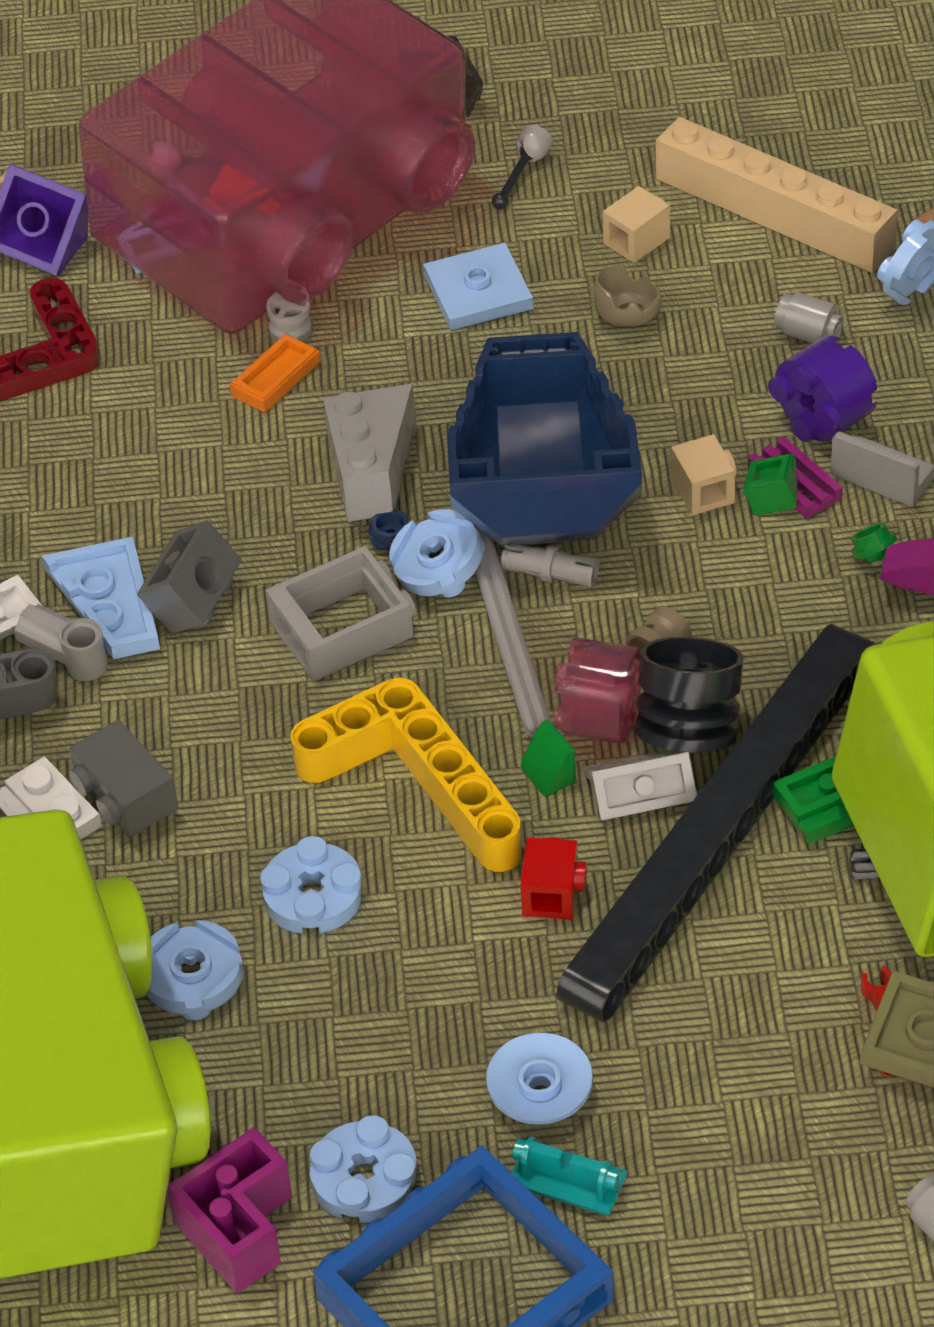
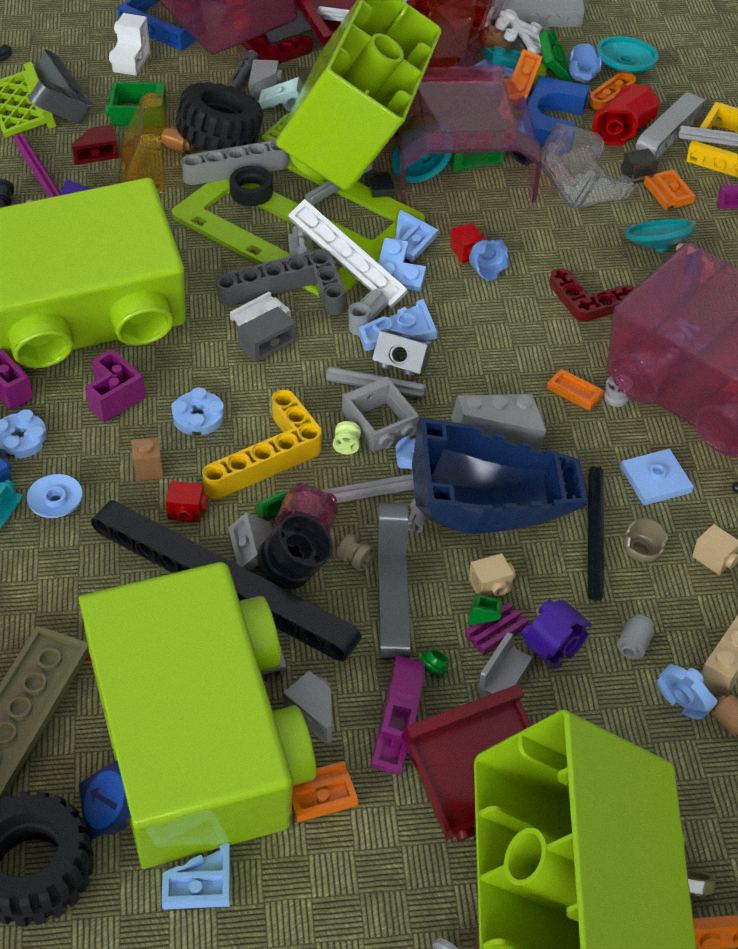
camera: 85 degrees right, 0 degrees up
light blue plate [146,920,244,1020] -> none
none -> magenta brick [85,349,146,422]
none -> medium nougat brick [131,437,163,481]
none -> light grey axle [326,367,426,398]
none -> yellowish green wheel [333,421,361,455]
none -> dark grey beam [377,503,410,658]
none -> black axle [588,466,604,601]

